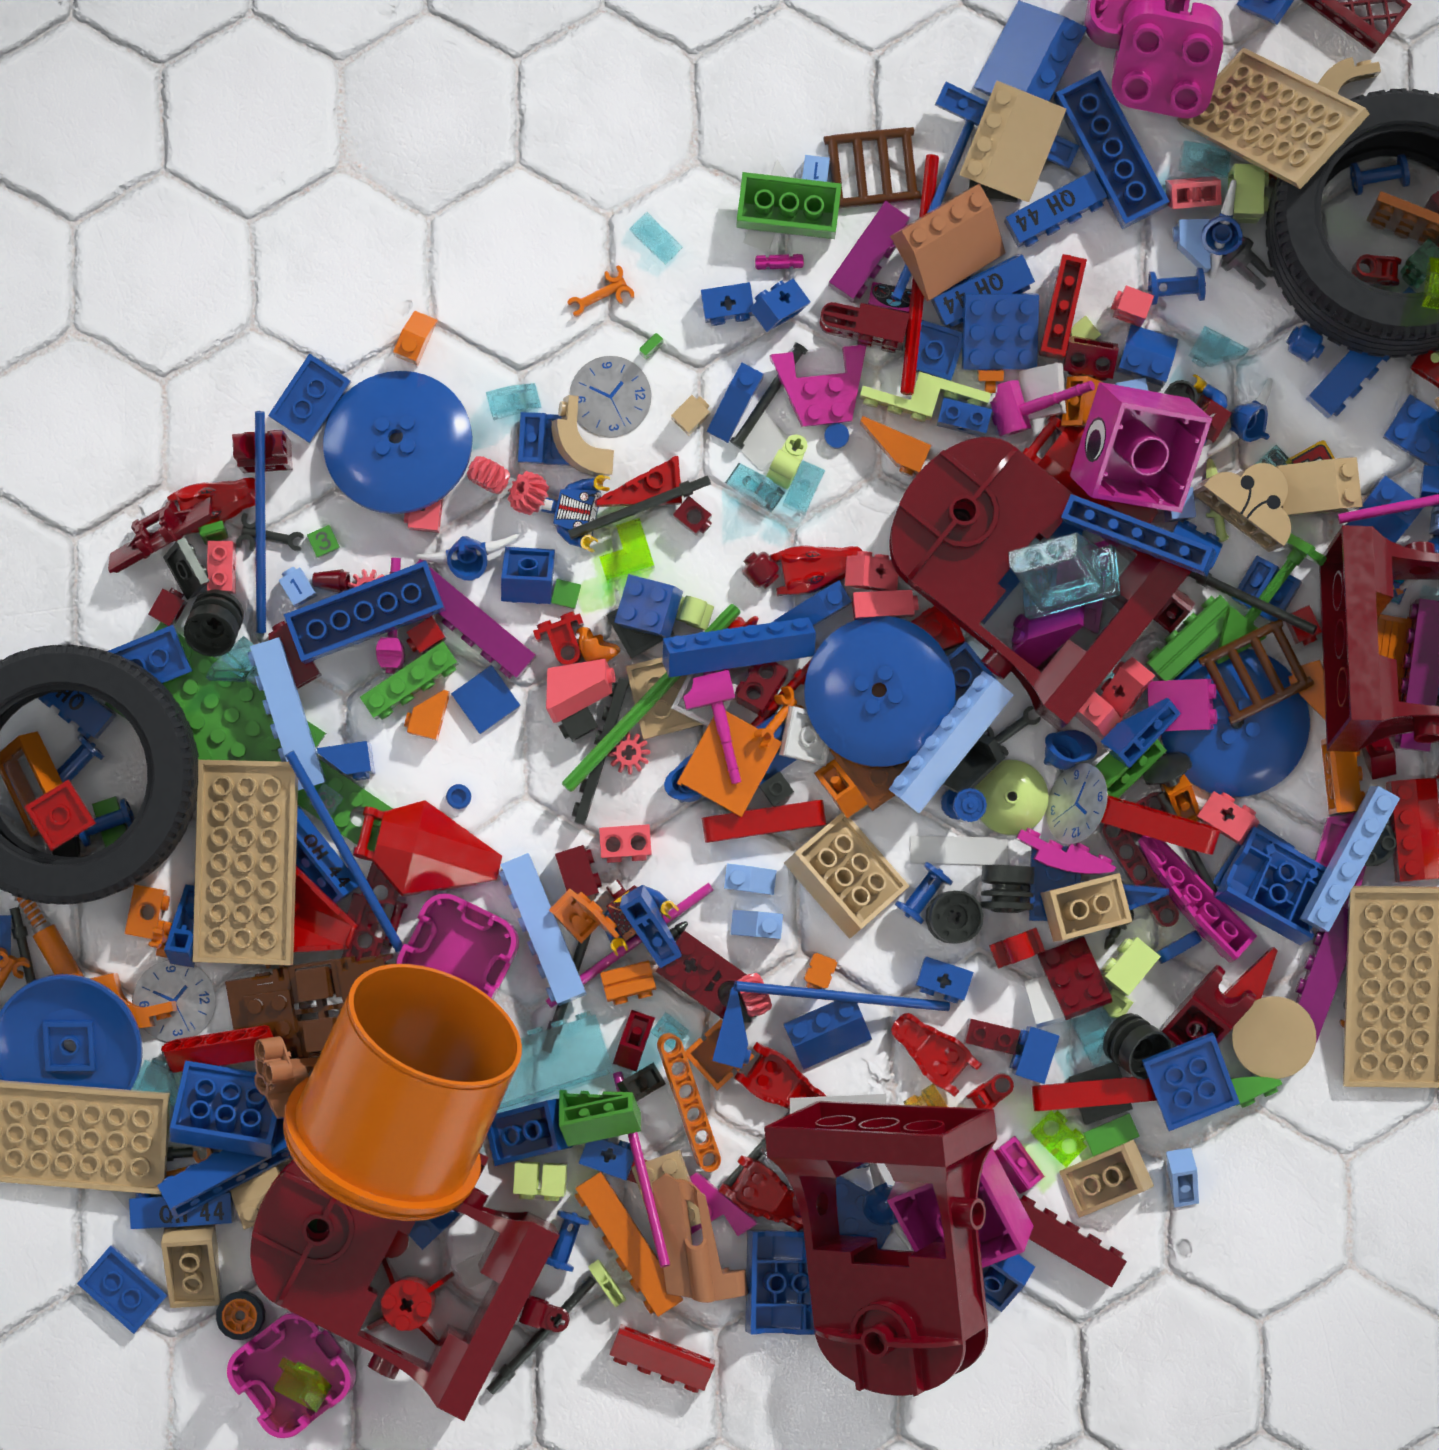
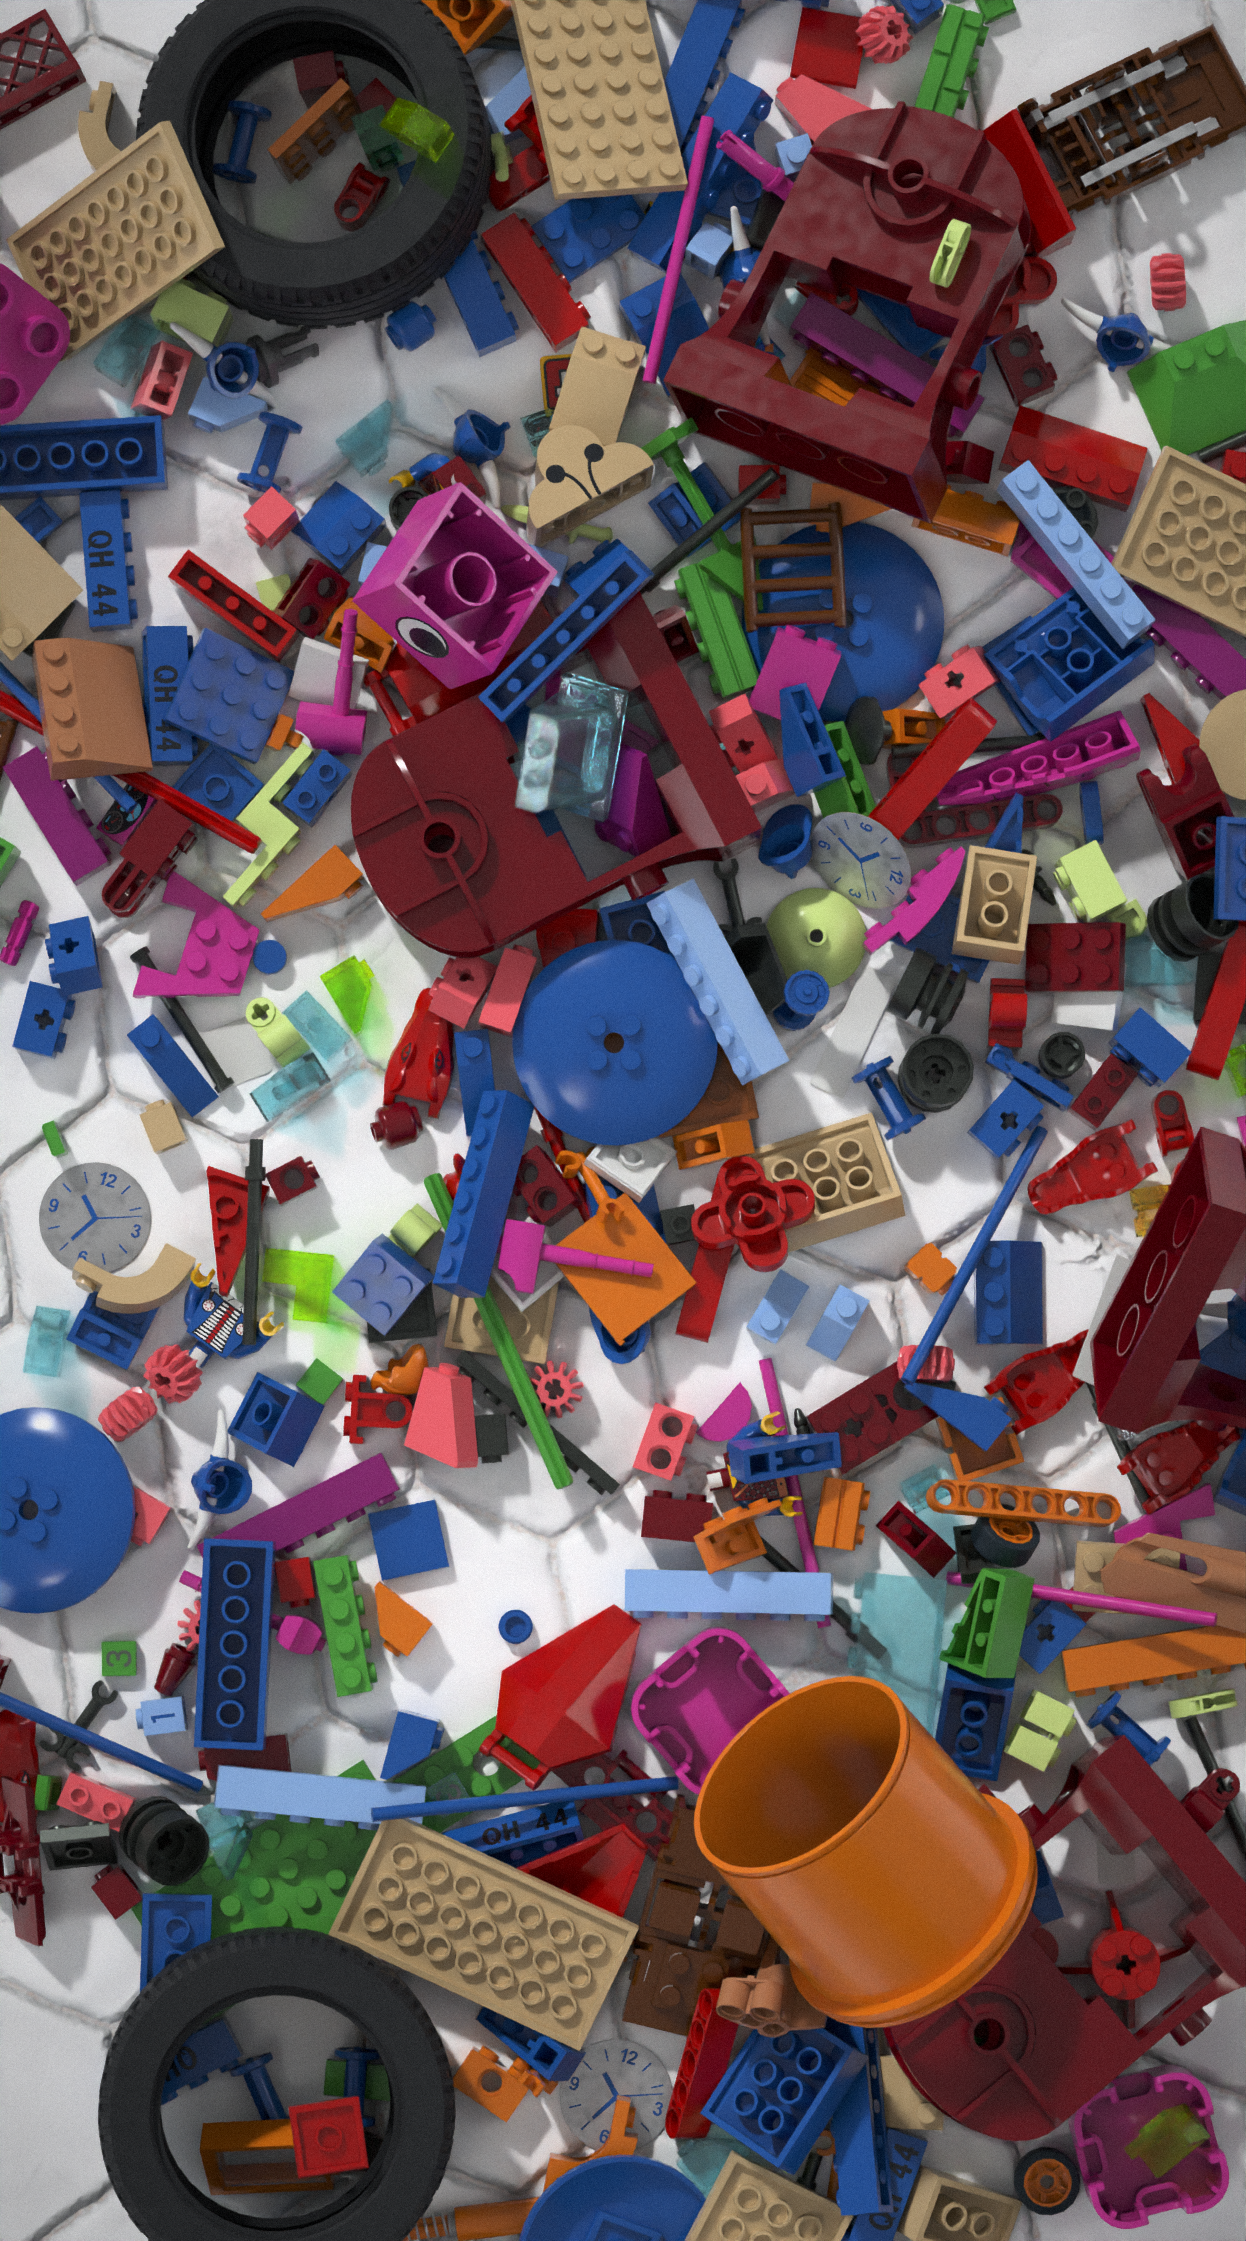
camera: 65 degrees left, 0 degrees up
none -> clear neon green slope [319,955,375,1037]
none -> red brick [481,212,591,353]
none -> red plant [691,1156,815,1272]
none -> dark pink tile [695,1382,752,1442]
none -> black wheel [971,1504,1040,1568]
none -> blue hinge [985,1043,1074,1112]
none -> pearl dark grey wheel [1038,1032,1085,1079]

